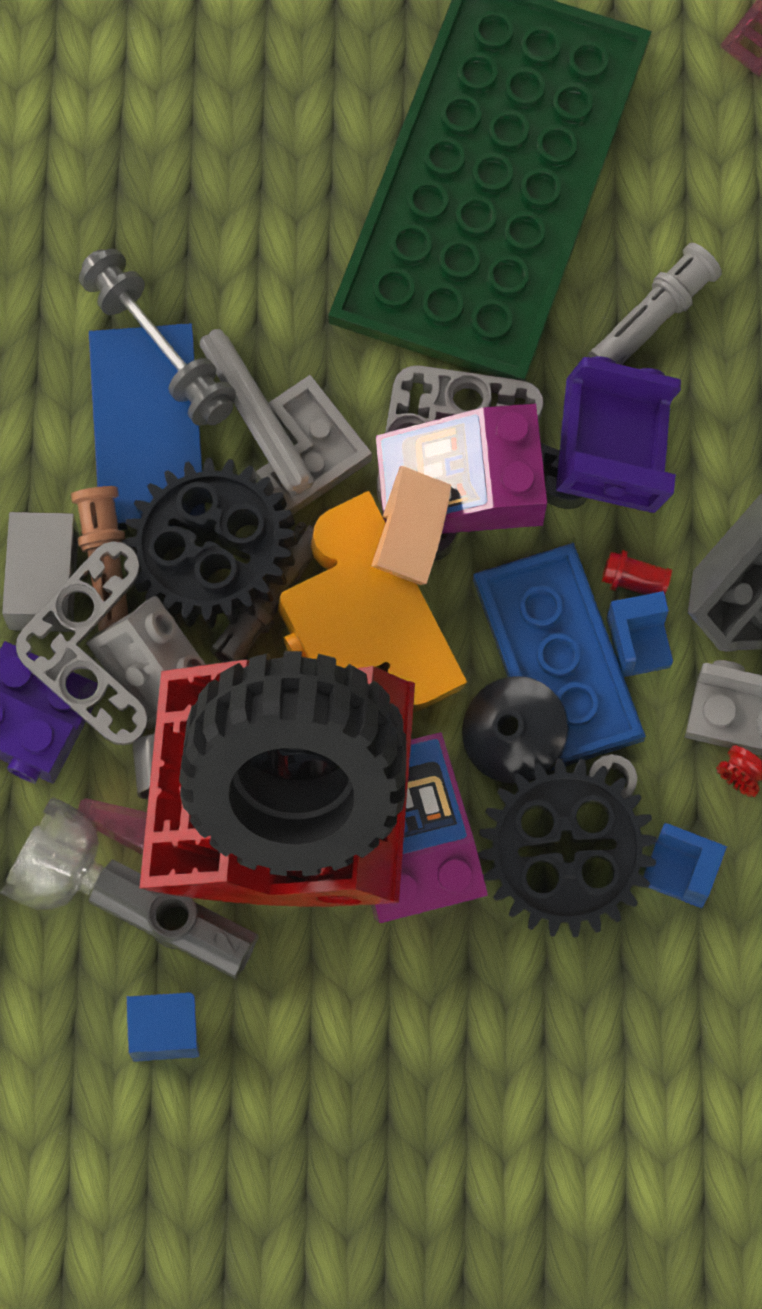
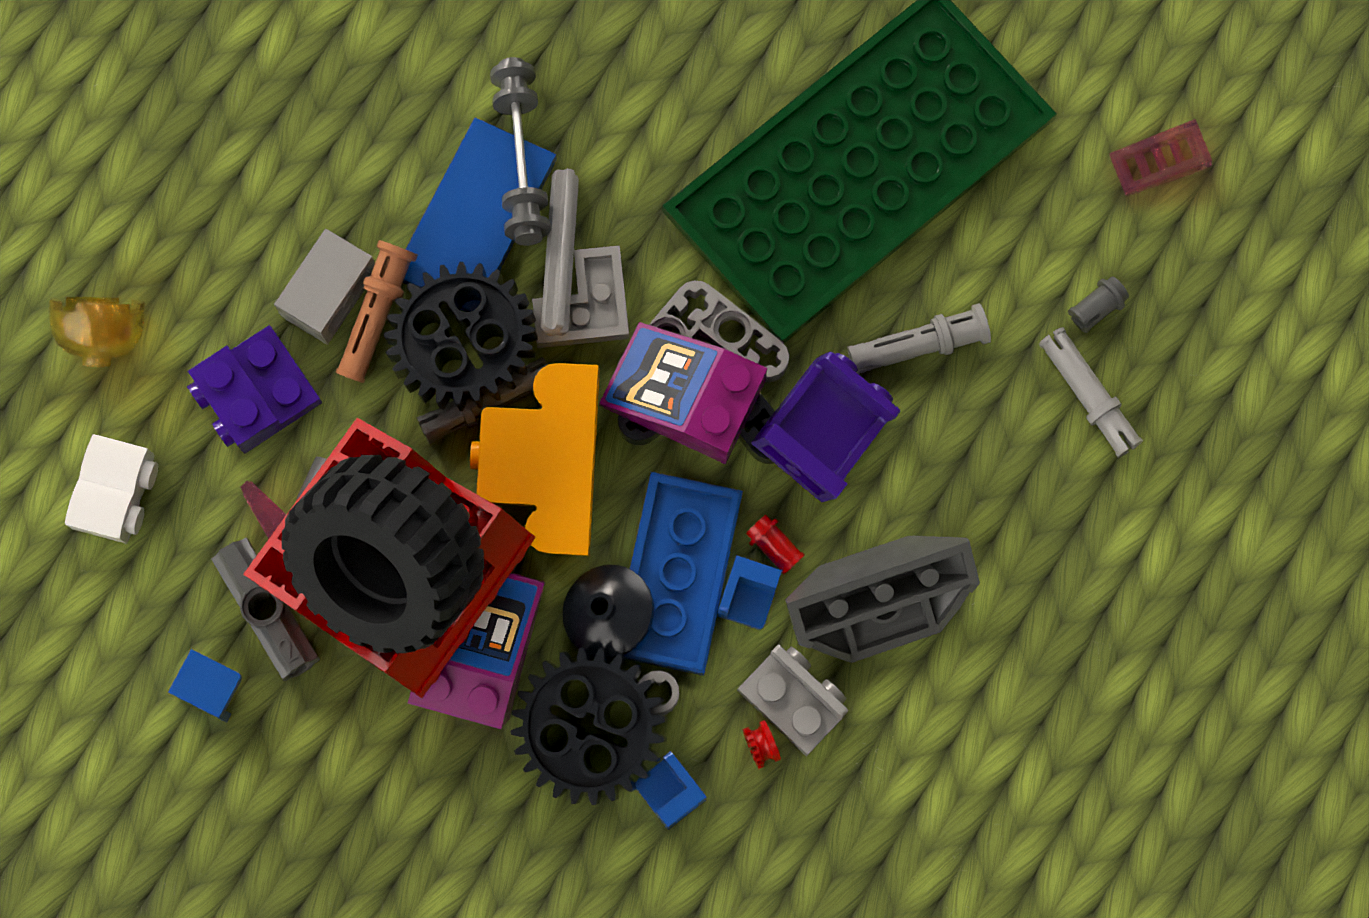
camera: 30 degrees right, 5 degrees up
clear cylinder [1,796,104,910] -> none
light grey beam [16,541,147,746] -> none
light grey bracket [86,596,206,730] -> none
light nougat slope [371,466,451,585] -> none

